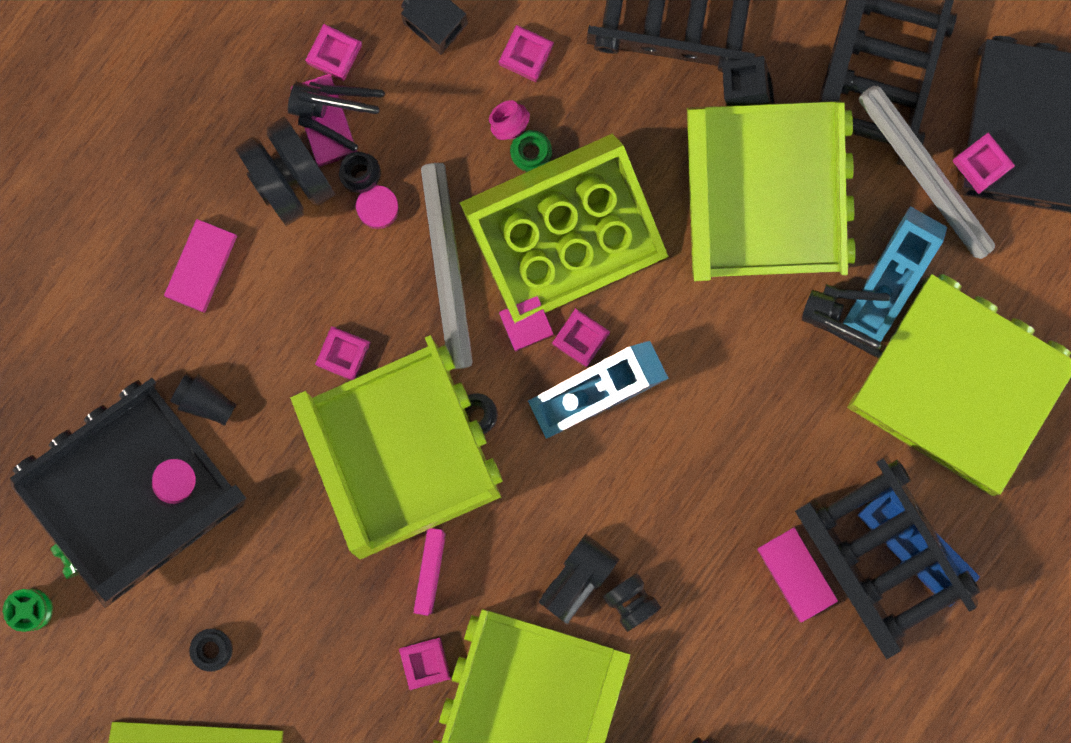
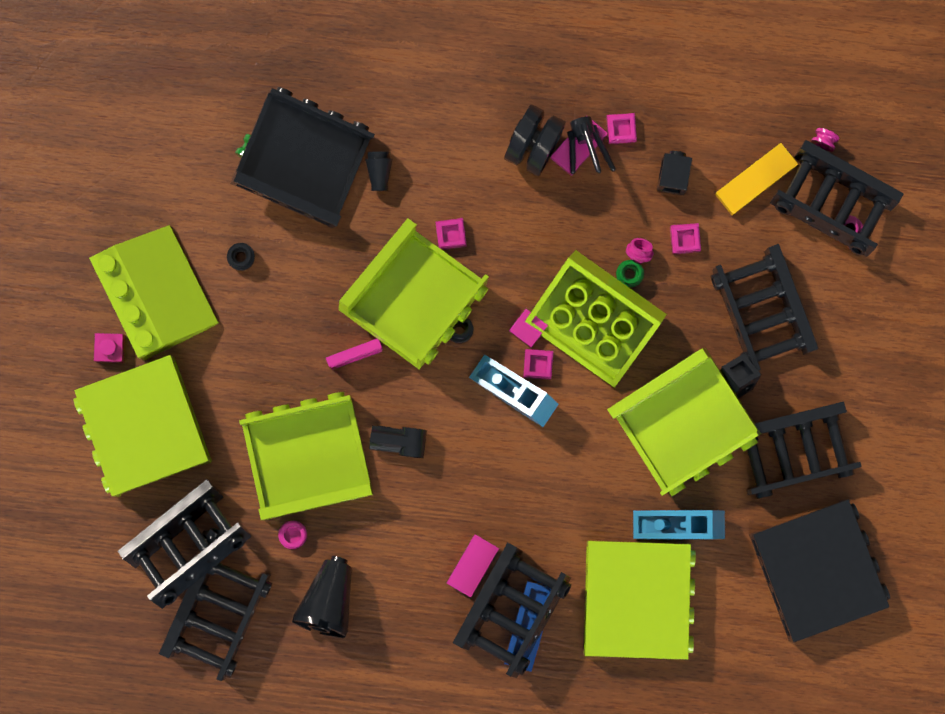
camera: 55 degrees right, 0 degrees up
green wheel [2,589,53,632] -> none
dark pink tile [152,459,196,504] -> none
dark pink tile [164,219,237,313] -> none
black plate [339,152,381,193] -> none
dark pink tile [356,185,399,229] -> none
dark pink tile [399,637,452,690] -> none
light grey axle [421,163,473,369] -> none
black wheel [603,573,662,632] -> none
black plant [802,284,891,358] -> none
light grey axle [859,86,995,259] -> none
dark pink tile [953,133,1015,194] -> none

